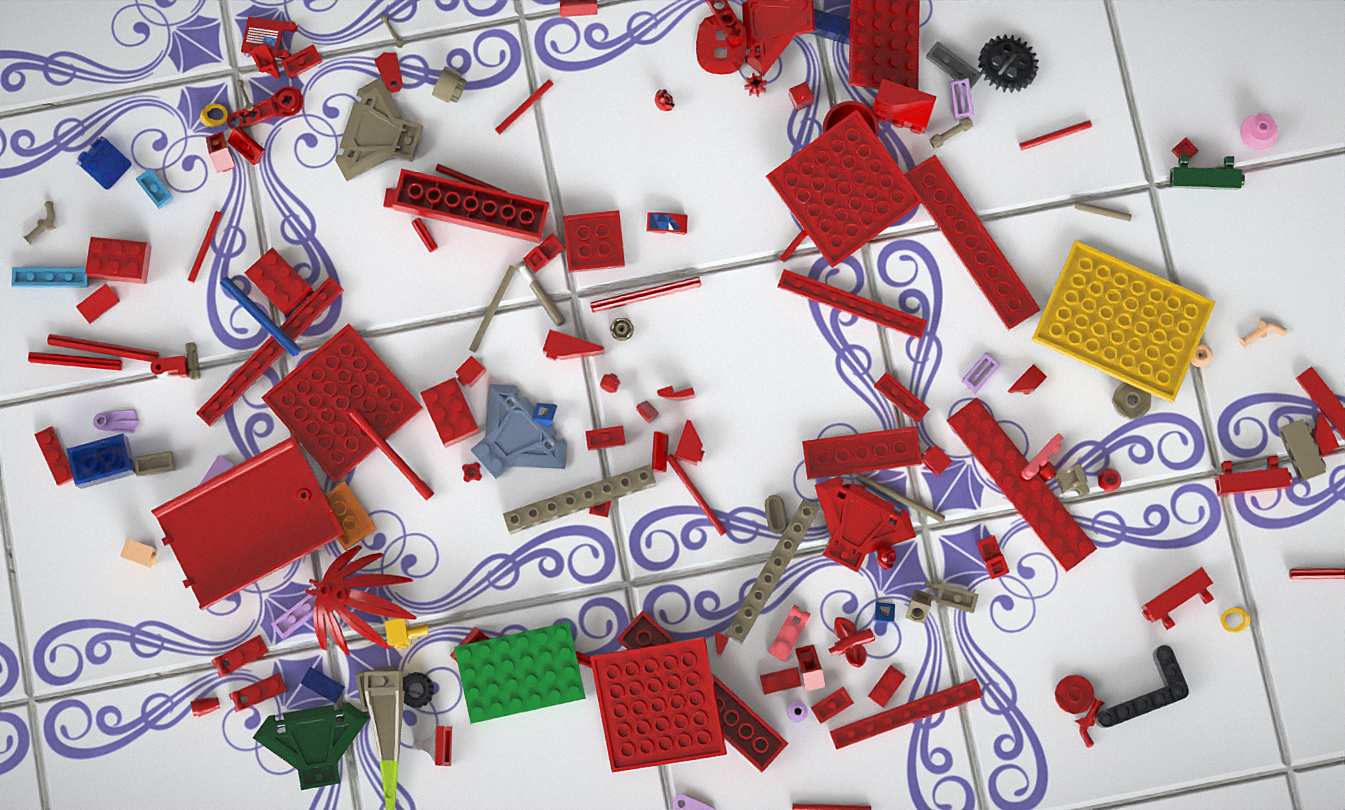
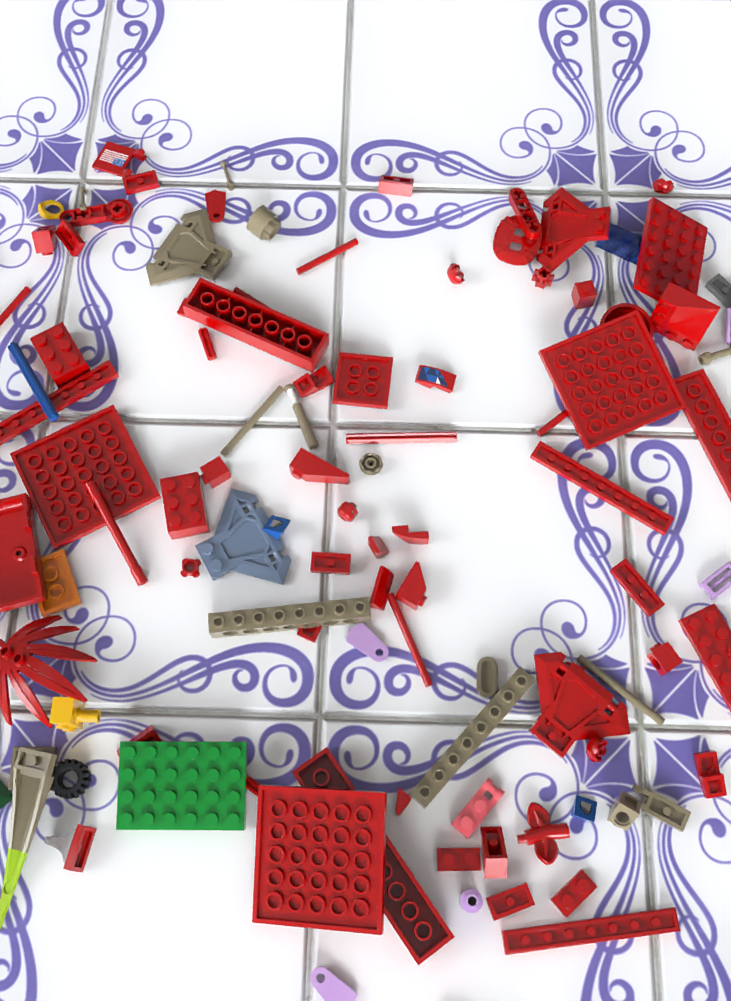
camera: 10 degrees right, 10 degrees down
red slope [249,42,281,79] -> none
red plate [802,426,922,480] -> none
none -> lavender piece [346,622,389,662]

